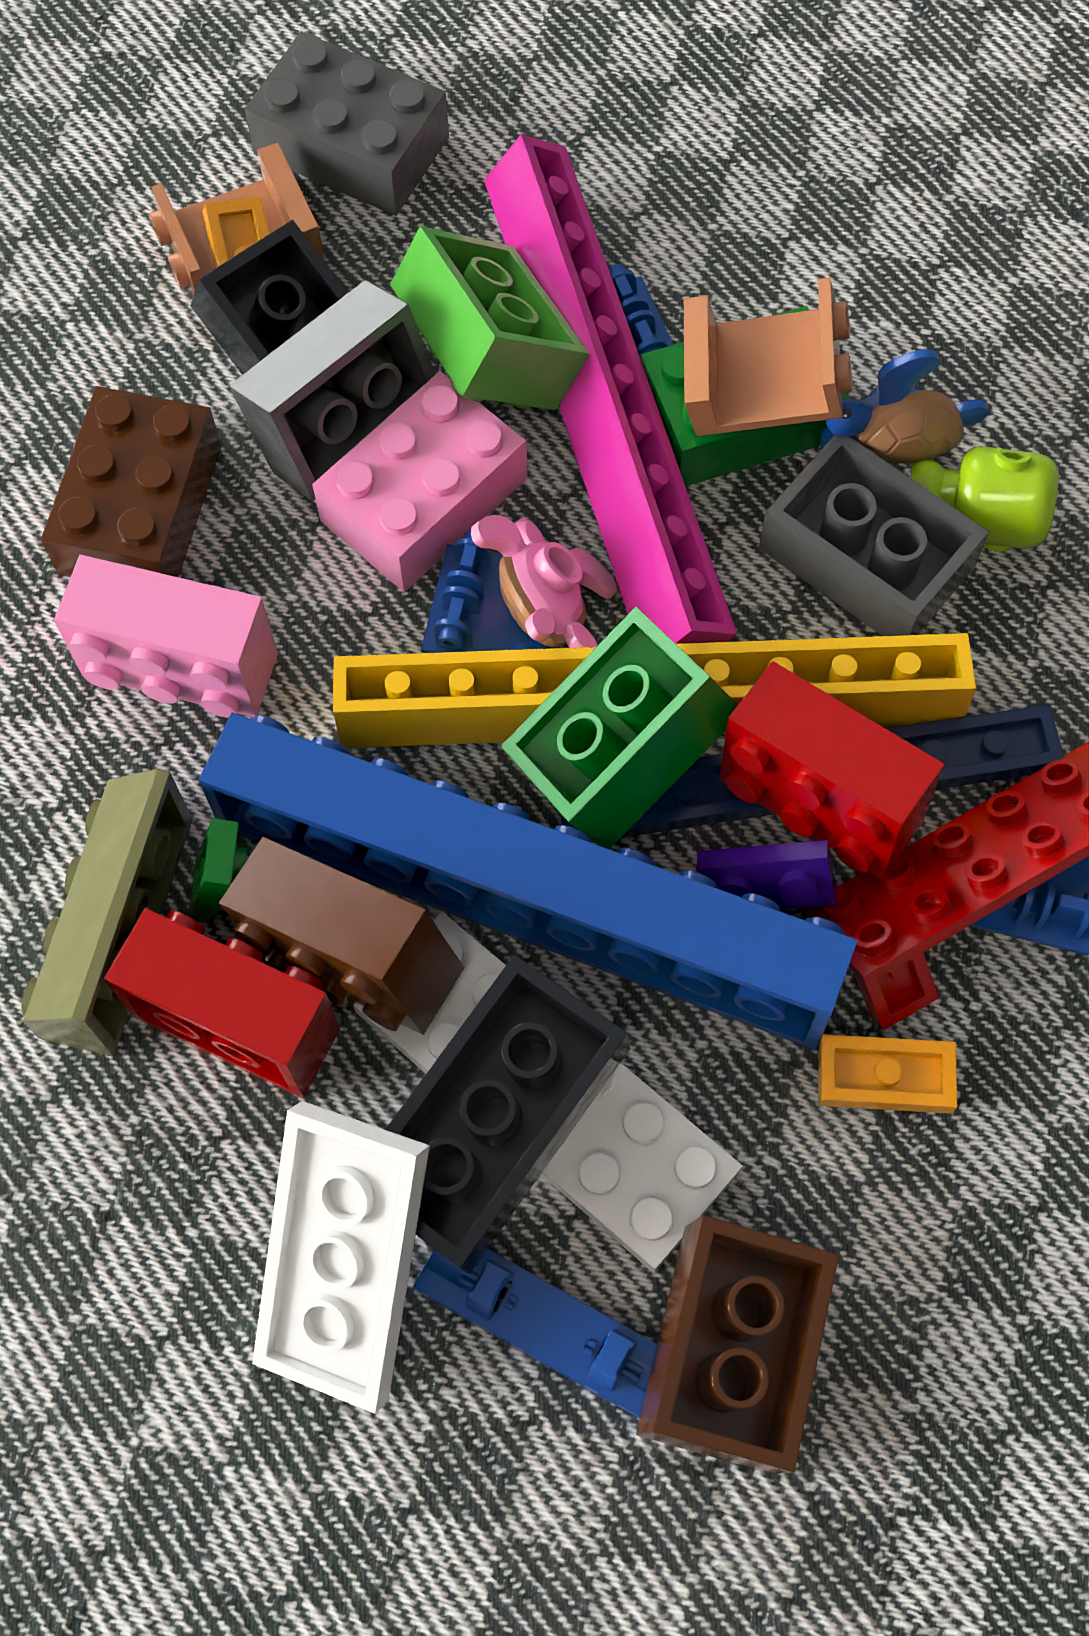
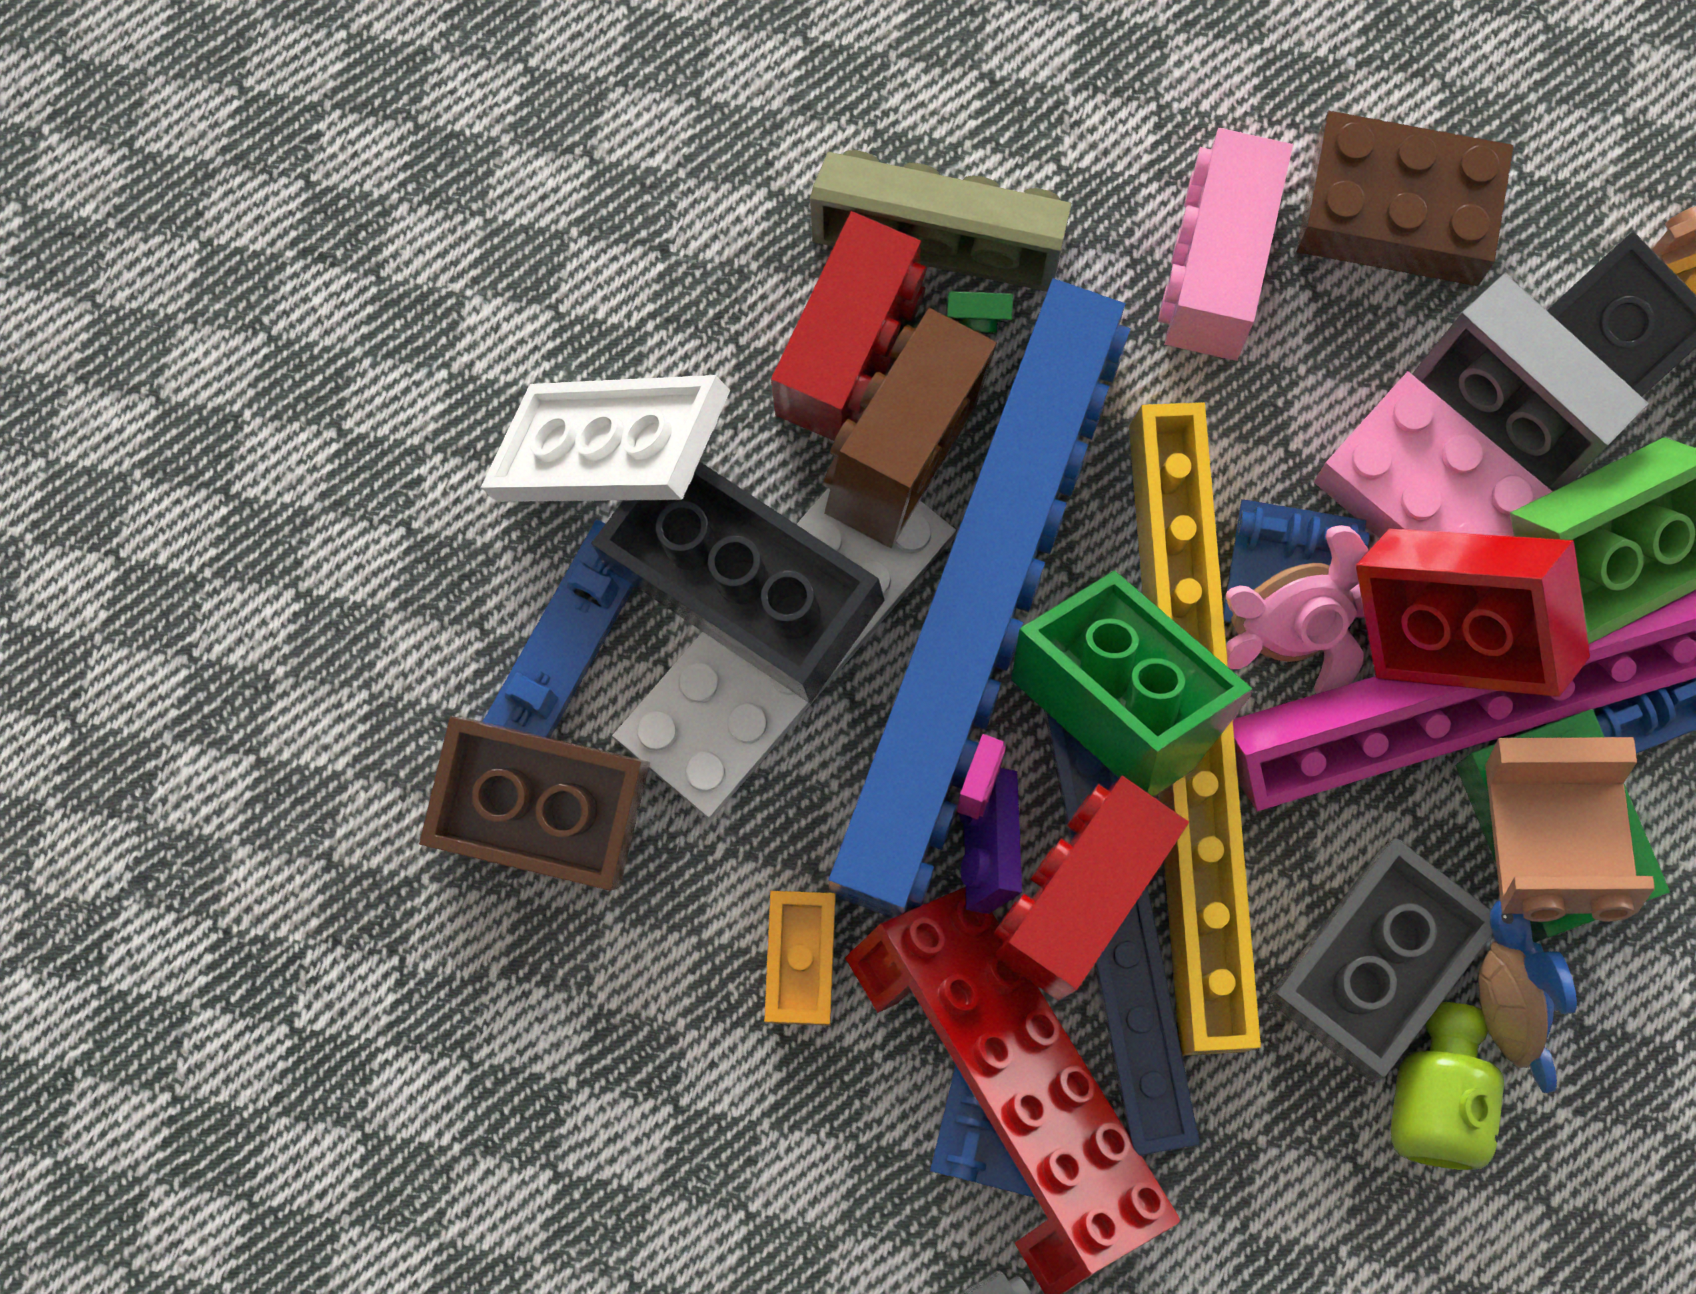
camera: 90 degrees right, 10 degrees up
none -> dark pink tile [957,734,1006,819]
none -> red brick [1356,528,1590,697]

